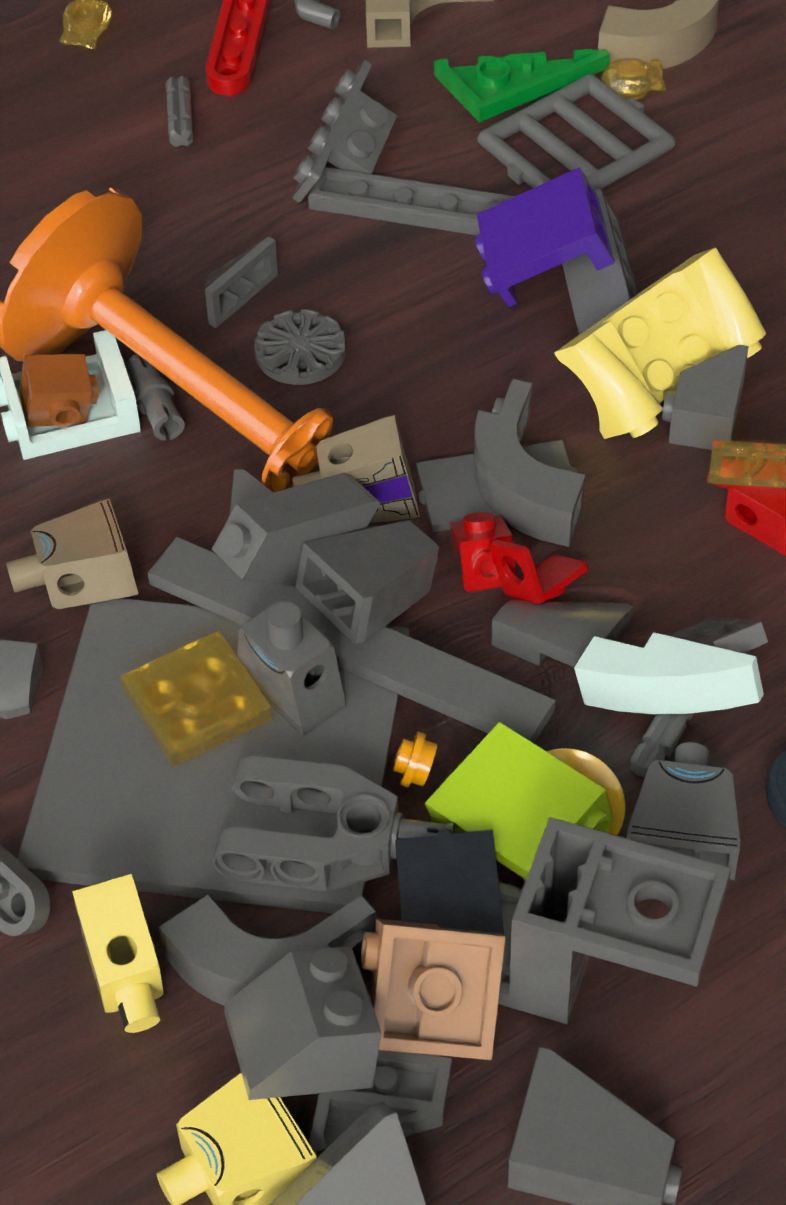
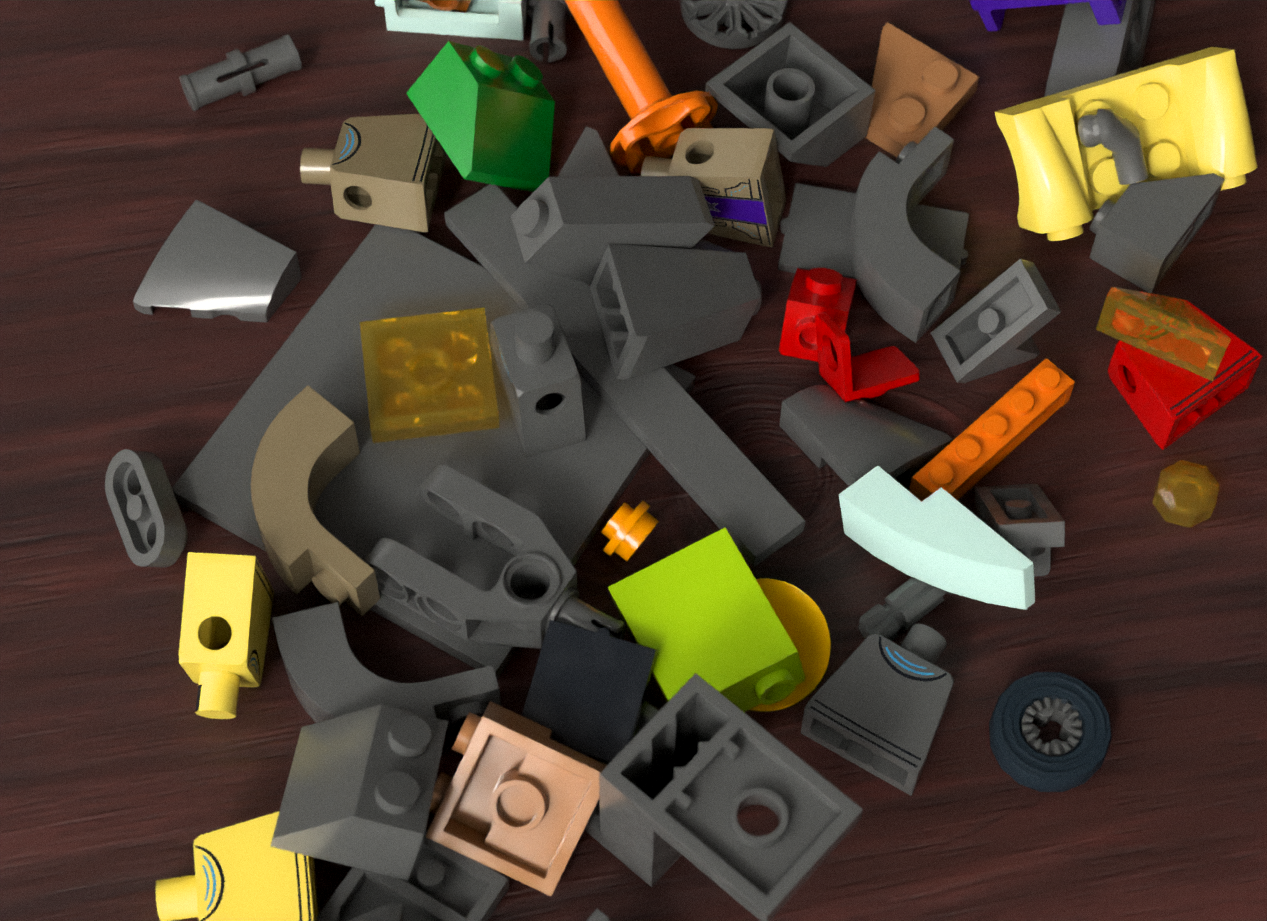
camera: 20 degrees right, 10 degrees up
none -> dark tan arch [251,385,380,616]
none -> green slope [406,41,555,192]
none -> dark grey slope [705,22,876,167]
none -> medium nougat wing [865,22,979,157]
none -> orange piece [909,358,1075,502]
none -> dark grey slope [931,259,1061,384]
none -> dark grey arm [1078,109,1149,185]

